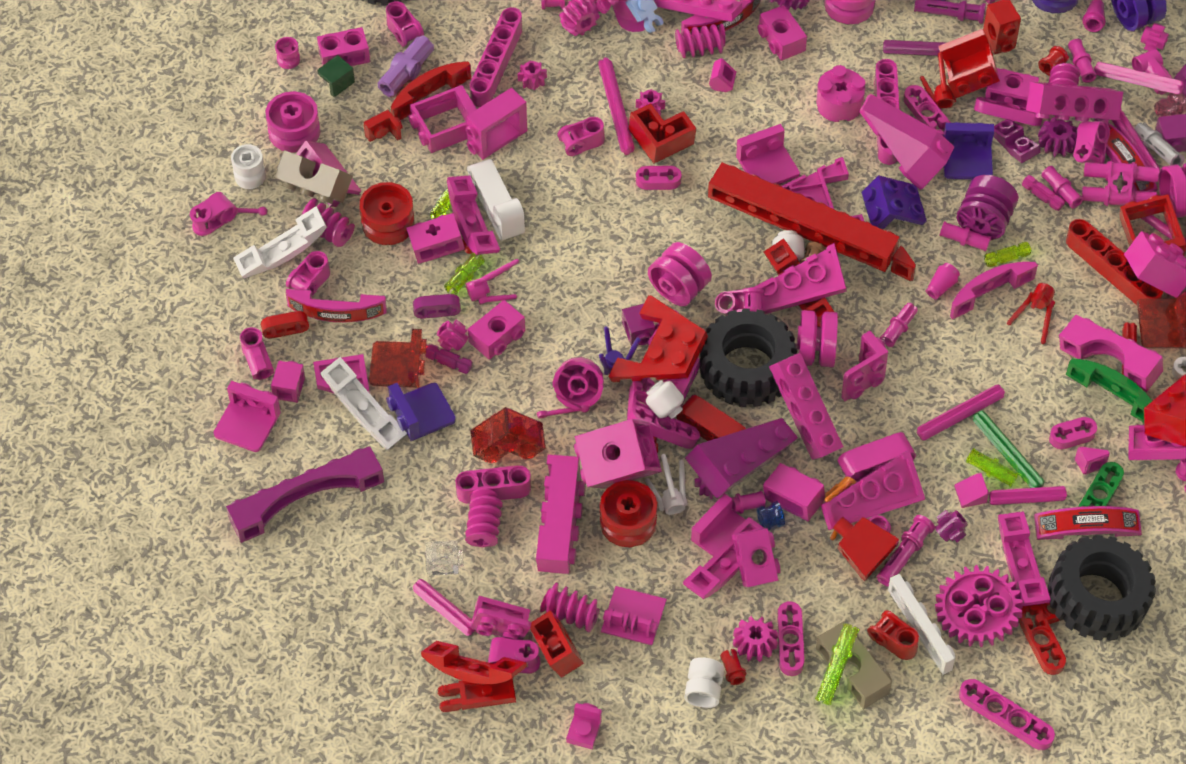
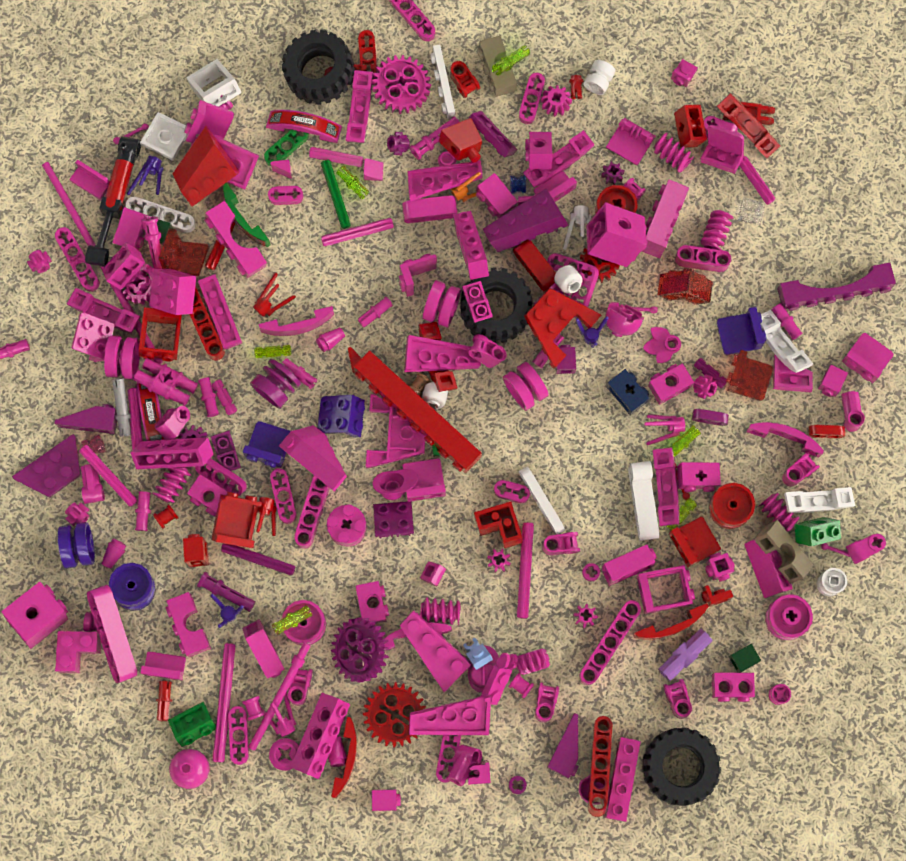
camera: 165 degrees left, 20 degrees up
none -> dark pink plate [198,274,242,350]
none -> dark pink piece [372,469,418,500]
none -> magenta hinge [373,501,414,539]
none -> dark pink slope [462,281,493,323]
none -> magenta plate [468,111,518,158]
none -> white beam [519,467,565,535]
none -> dark pink bush [582,563,600,582]
none -> magenta gear [601,161,625,185]
none -> dark blue brick [606,369,649,416]
none -> dark pink bush [624,178,646,201]
none -> dark pink plate [643,327,681,363]
none -> red bracket [668,516,721,568]
none -> dark pink brick [705,552,735,582]
none -> dark pink pin [771,303,803,340]
none -> green brick [794,517,841,546]

